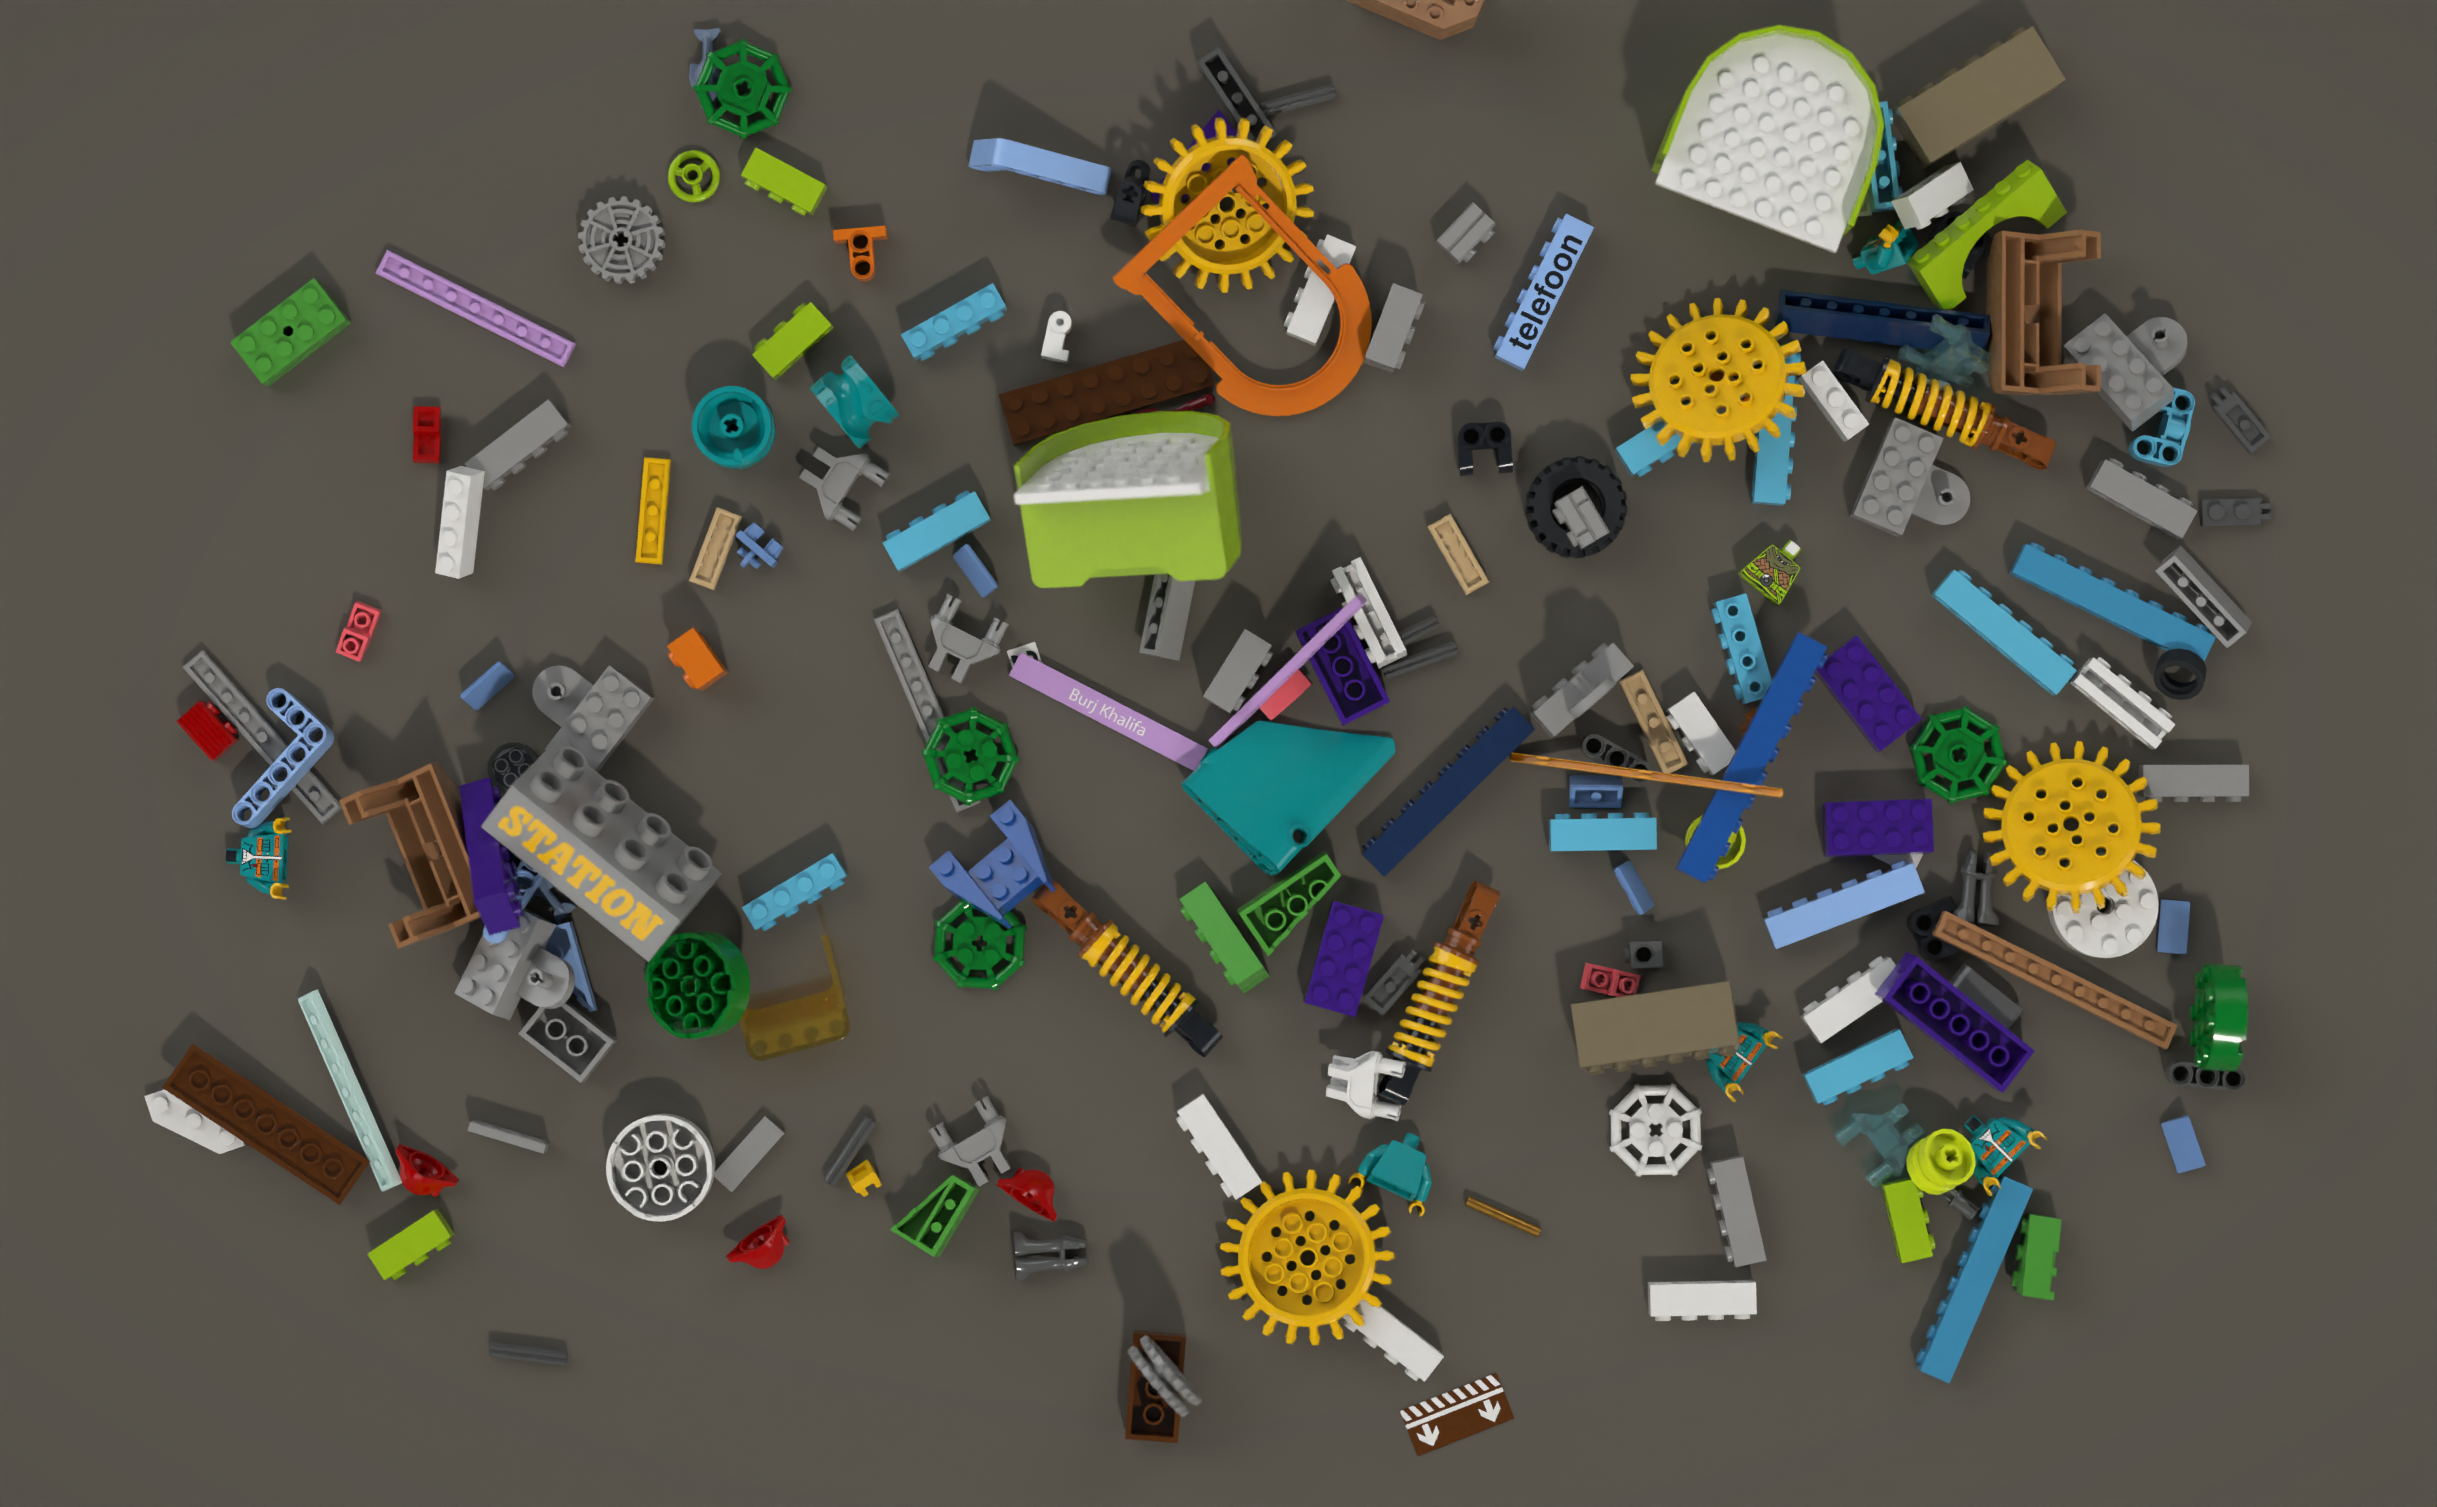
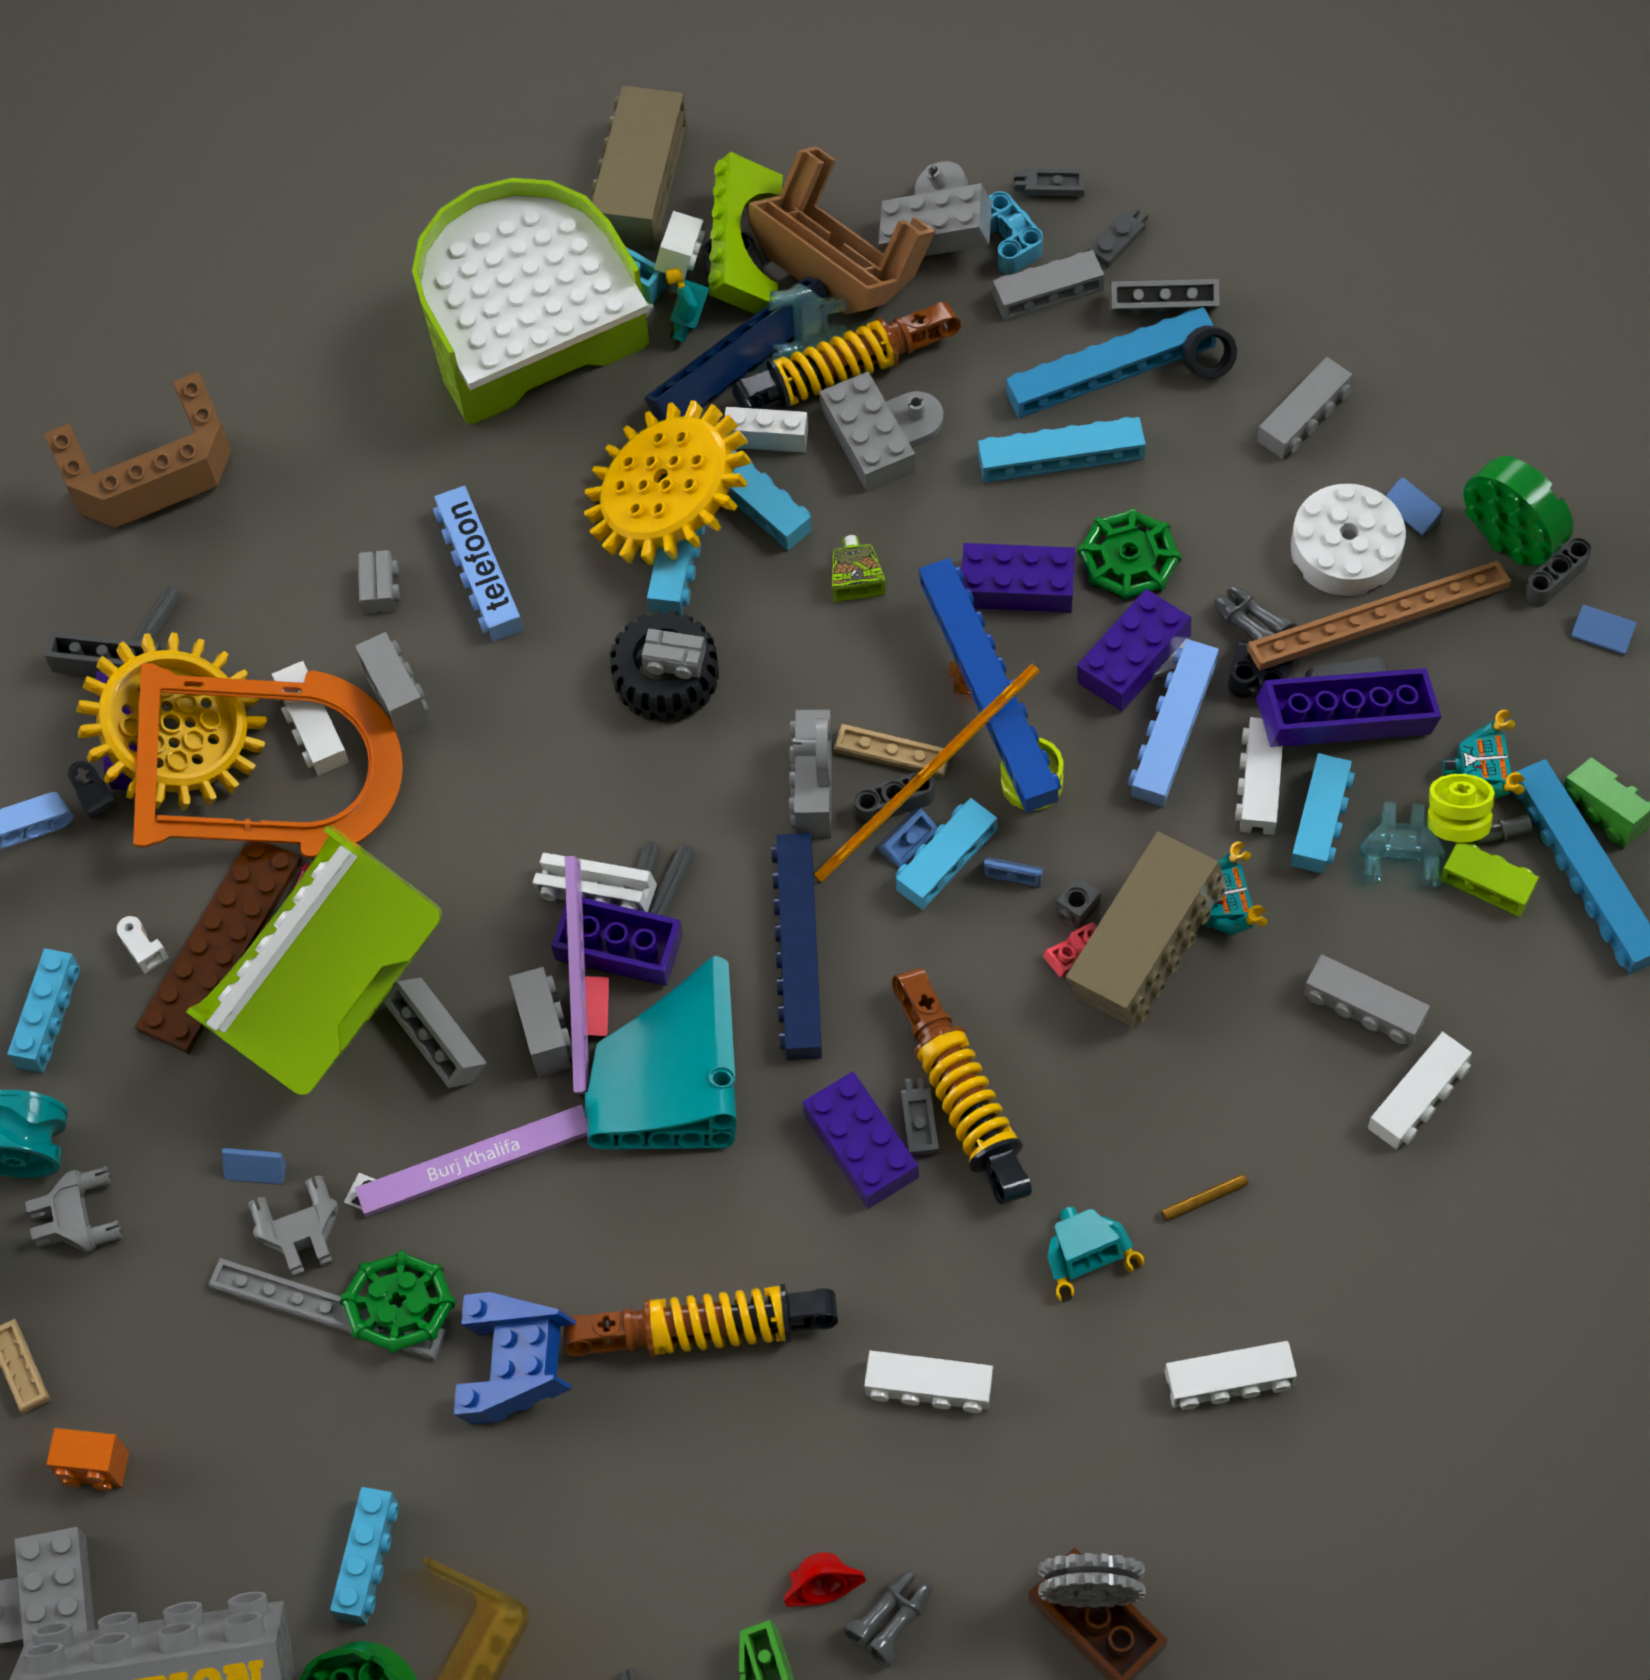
camera: 40 degrees left, 25 degrees down
medium blue hips [735,523,784,570] -> none
medium azure brick [883,490,991,572] -> none
light grey connector [928,1096,1011,1187] -> none
green plate [932,900,1027,991] -> none
bright green wedge [1179,882,1270,994] -> none
yellow gear [1220,1170,1395,1346] -> none
bright green wedge [1237,850,1341,957] -> none
white connector [1326,1051,1406,1121] -> none
reddish brown sticker [1400,1373,1514,1456] -> none
tan plate [1427,514,1489,595] -> none
black piece [1457,421,1513,476] -> none
white plate [1609,1083,1703,1177] -> none
white brick [1666,692,1735,775] -> none
medium azure brick [1711,593,1772,704] -> none
yellow gear [1983,741,2161,913] -> none
white brick [2069,657,2176,749] -> none

